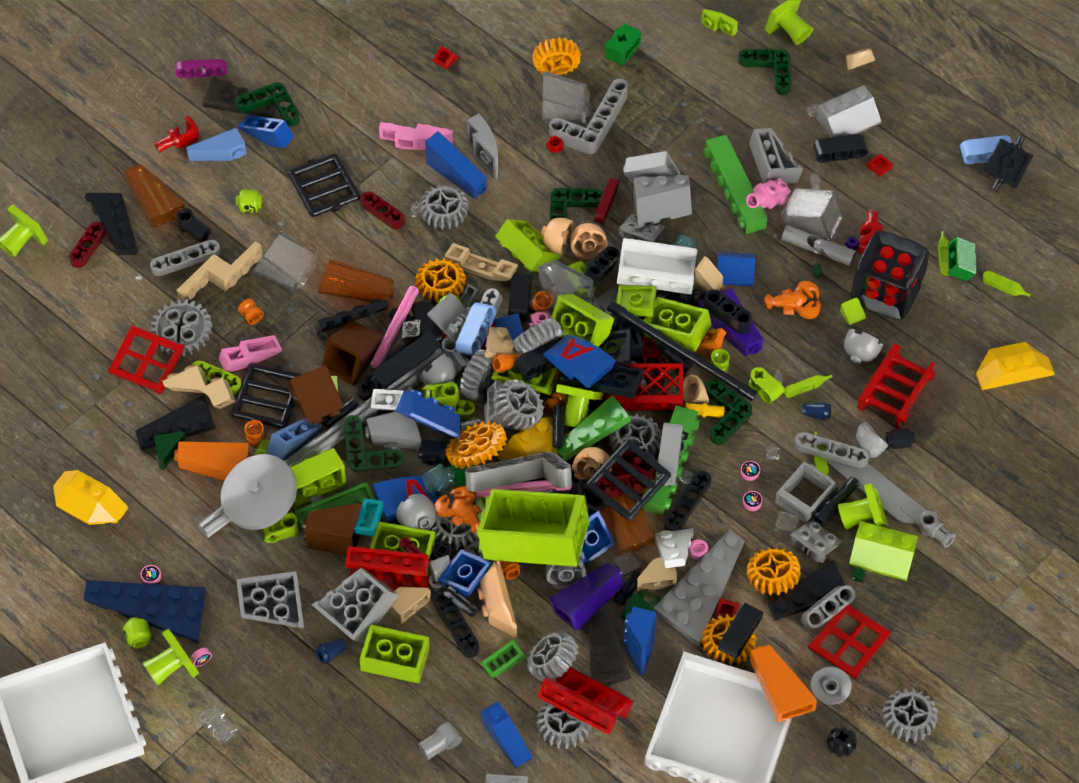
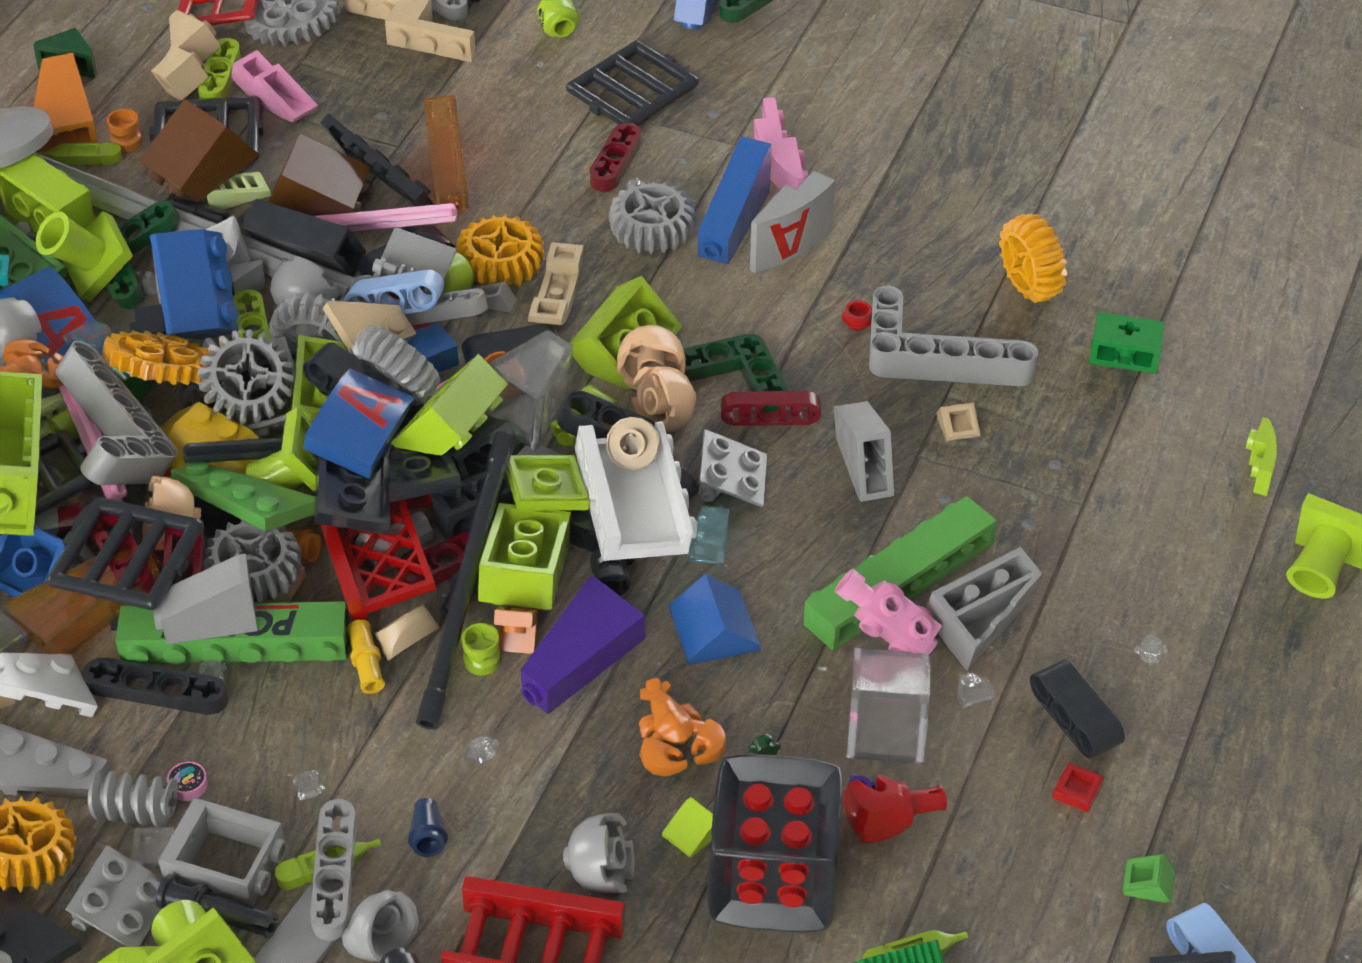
camera: 70 degrees right, 10 degrees down
black wing [135,394,215,450] -> none
orange wheel [238,298,264,325] -> none
clear slope [252,231,318,291] -> none
medium blue slope [266,419,323,461] -> none
clear smoke bracket [402,320,422,346] -> none
lime piece [422,382,460,407] -> none
red slope [432,46,459,69] -> none
orange cone [492,354,521,373] -> none
clear slope [542,72,590,124] -> none
light grey wedge [633,175,692,228] -> none
bright pink tile [688,539,709,560] -> none
tan slope [694,256,724,296] -> none
black beam [704,289,752,334] -> none
dark green beam [706,379,752,445] -> none
dark green beam [738,49,791,95] -> none
tile [741,461,760,481] -> none
lime piece [748,367,785,404] -> none
light grey piece [781,225,857,267] -> none
lime piece [784,375,832,398] -> none
light grey slope [816,85,881,137] -> none
tan piece [845,48,875,70] -> none
none -> lime plant [36,211,133,302]
none -> light grey piece [88,770,178,828]
none -> tan plate [606,417,660,470]
none -> tan slope [936,402,981,442]
none -> bright green slope [1122,854,1175,902]

